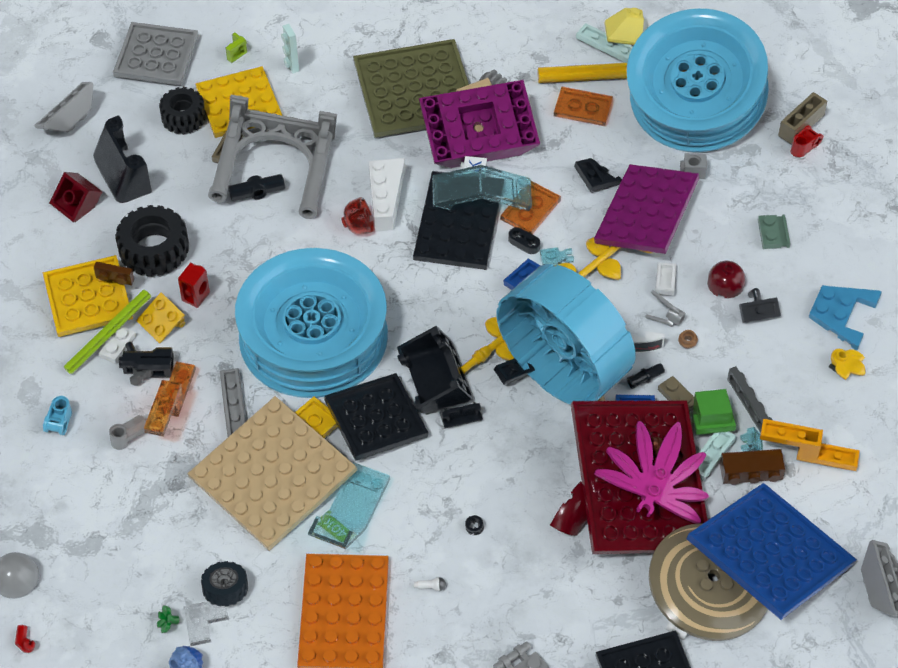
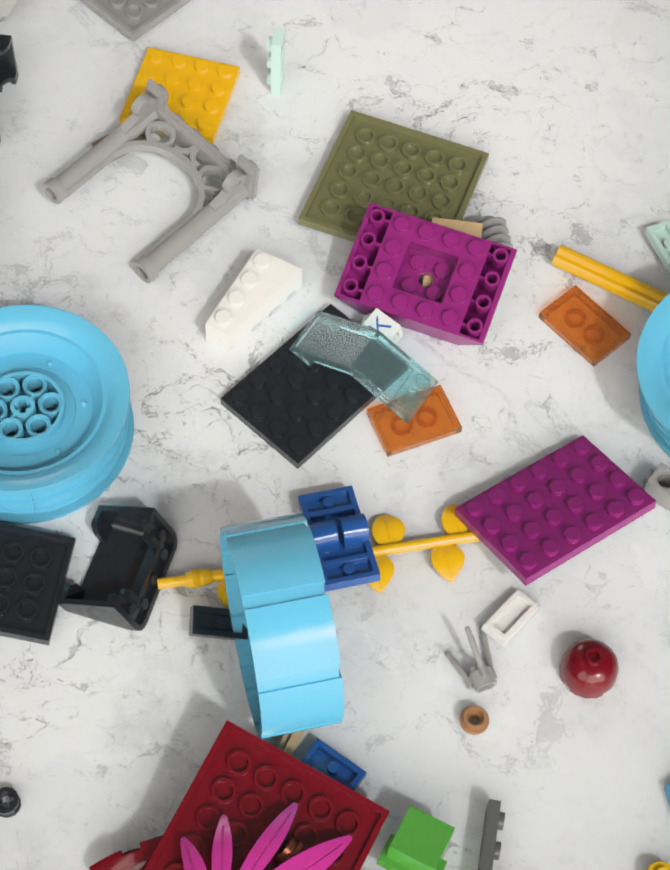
camera: 30 degrees right, 5 degrees up
black tyre [159,87,206,134] -> none
lime bracket [225,32,247,63] -> none
black piece [228,174,285,201] -> none
clear red cylinder [341,197,375,235] -> none
black hinge [439,402,483,429] -> none
black beam [508,227,540,254] -> none
clear light blue plate [540,247,574,266] -> none
black wing [574,158,622,192] -> none
black axle [627,363,665,389] -> none
slope [632,331,665,353] -> none
dark tan plate [658,376,694,411] -> none
black plate [739,288,781,323] -> none

